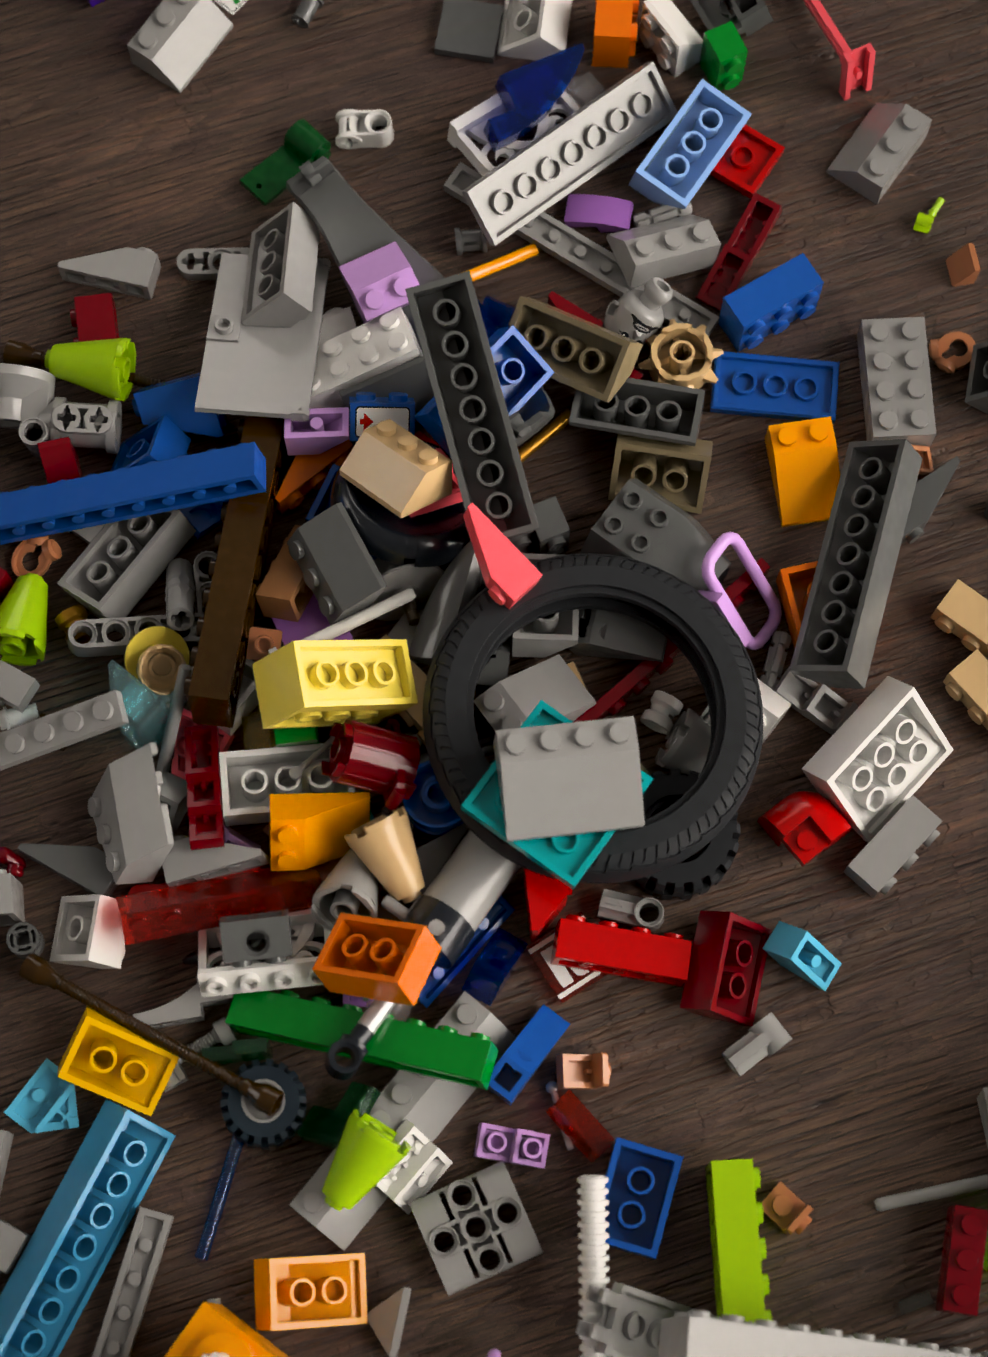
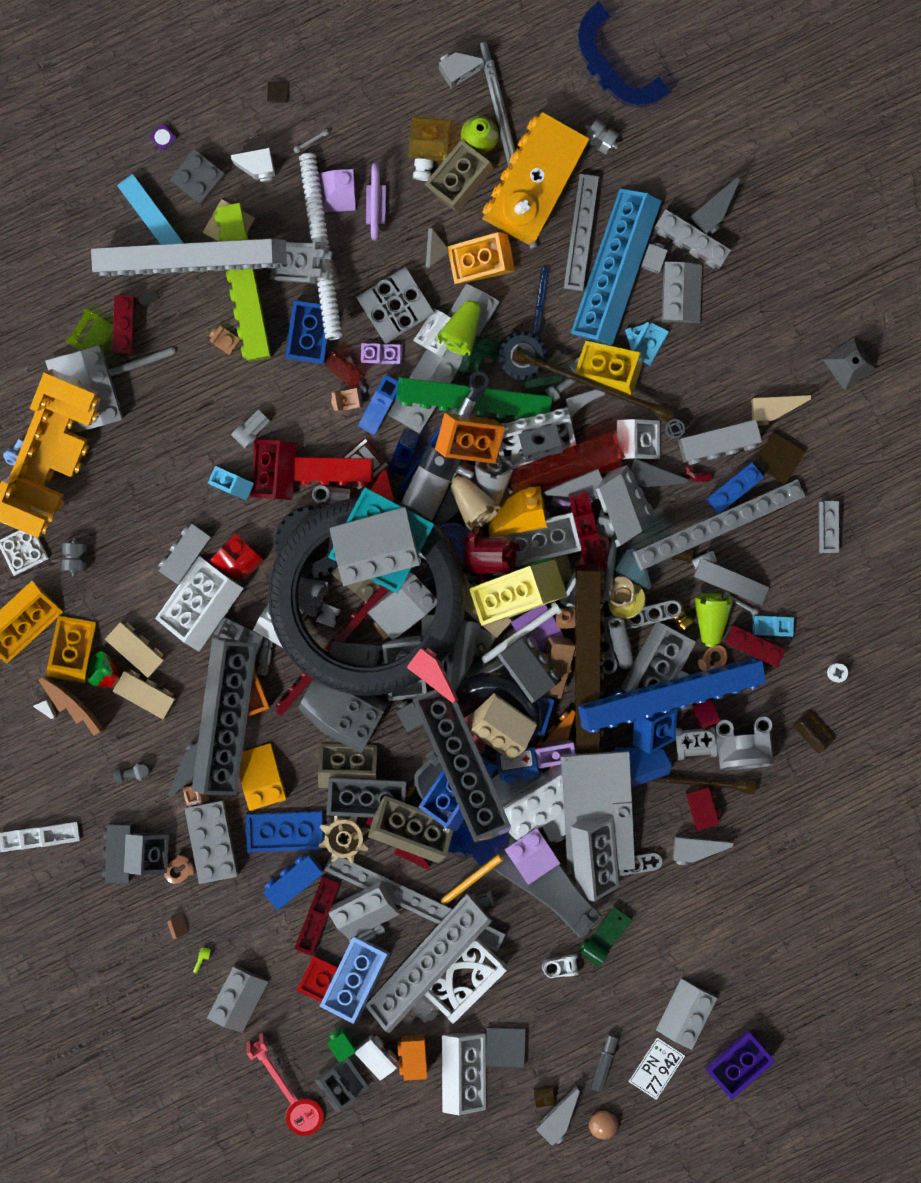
camera: 170 degrees right, 15 degrees up
lime cone [45,338,136,401] -> none
clear blue slope [483,43,585,152] -> none
medium lavender slope [564,194,634,232] -> none
light grey piece [604,277,673,347] -> none
lavender bar [698,531,782,650] -> none

